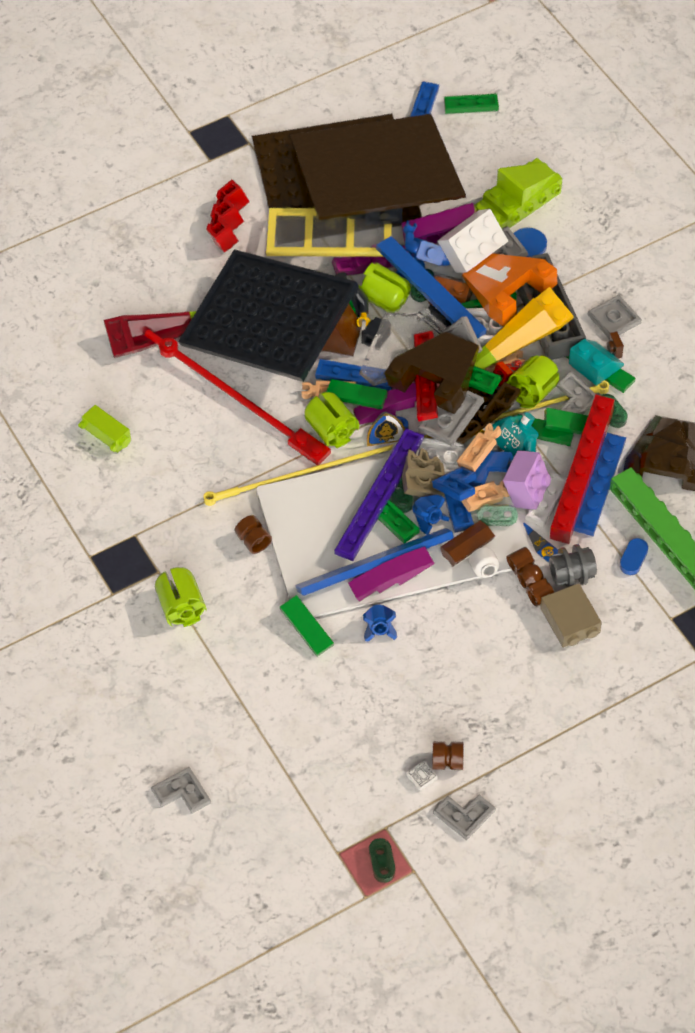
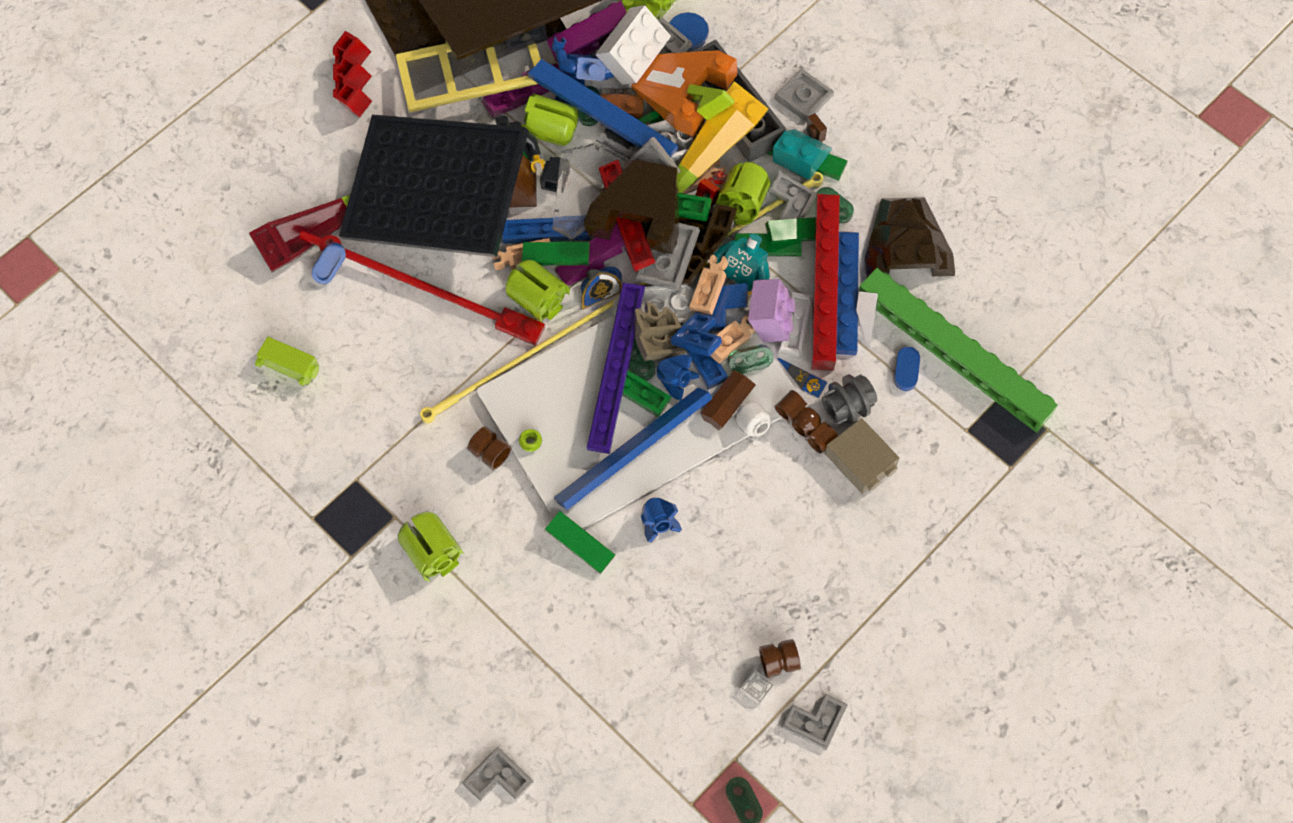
camera: 15 degrees left, 10 degrees up
magenta slope [348,546,435,602] -> none
none -> tile [312,243,346,284]
none -> lime plate [519,429,542,452]
none -> lime slope [687,84,735,120]
none -> white sticker [856,292,878,349]

